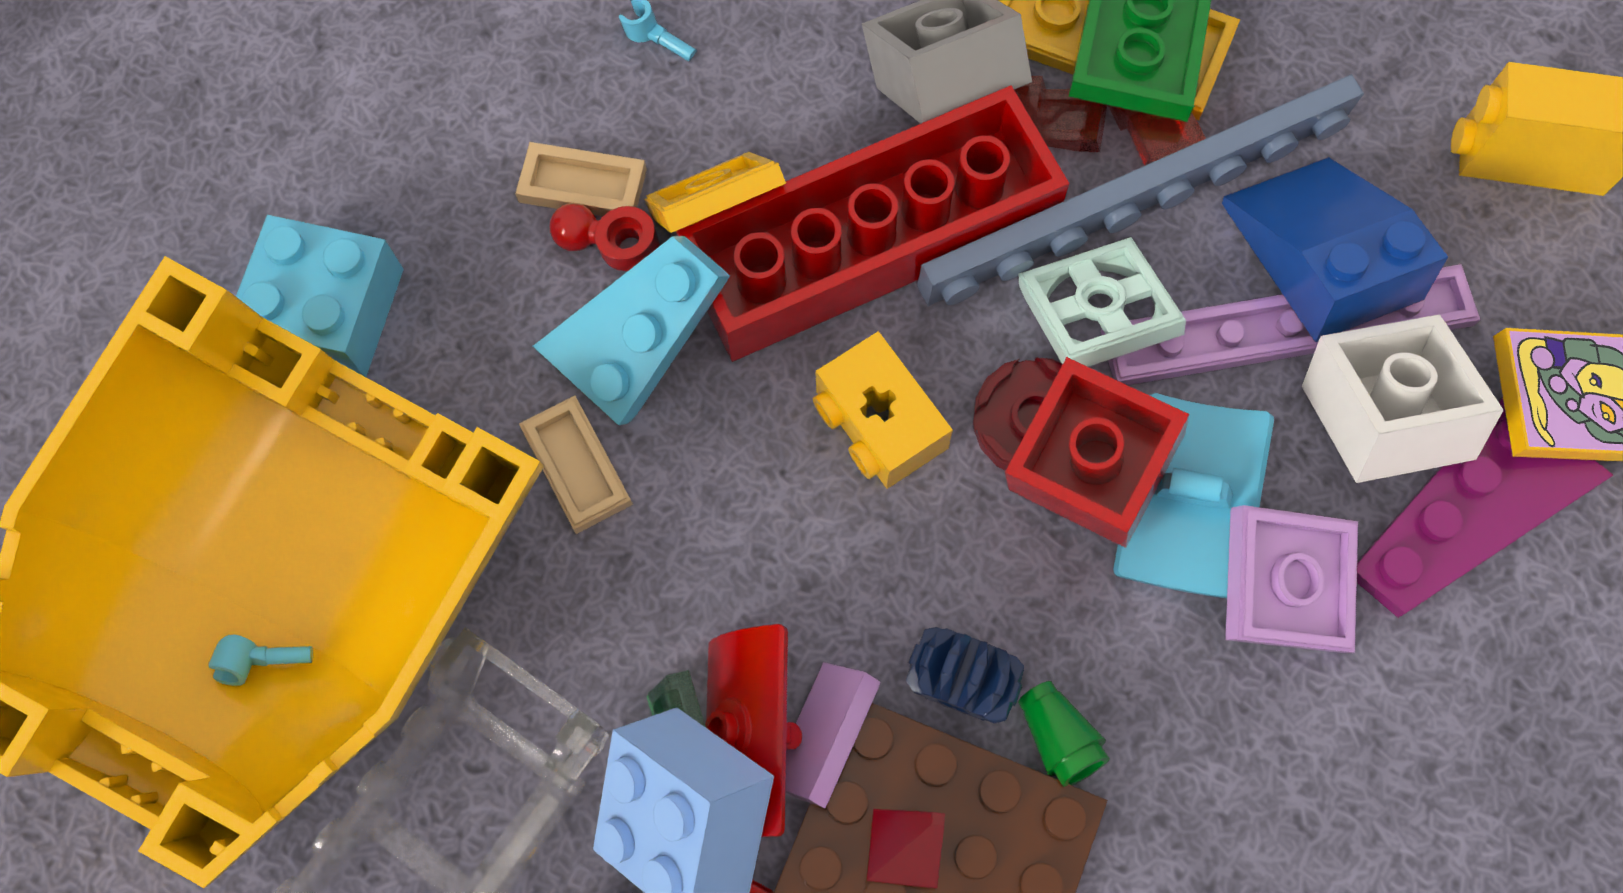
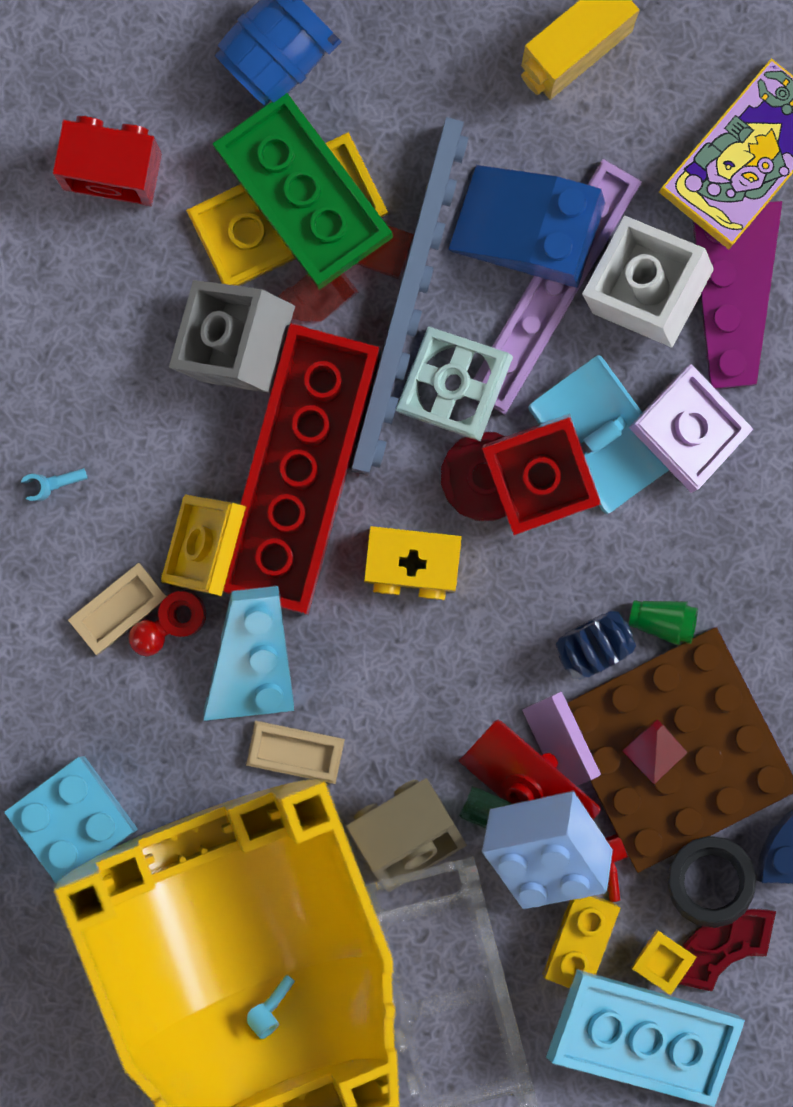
camera: 50 degrees left, 15 degrees up
none -> dark tan brick [346,778,467,892]

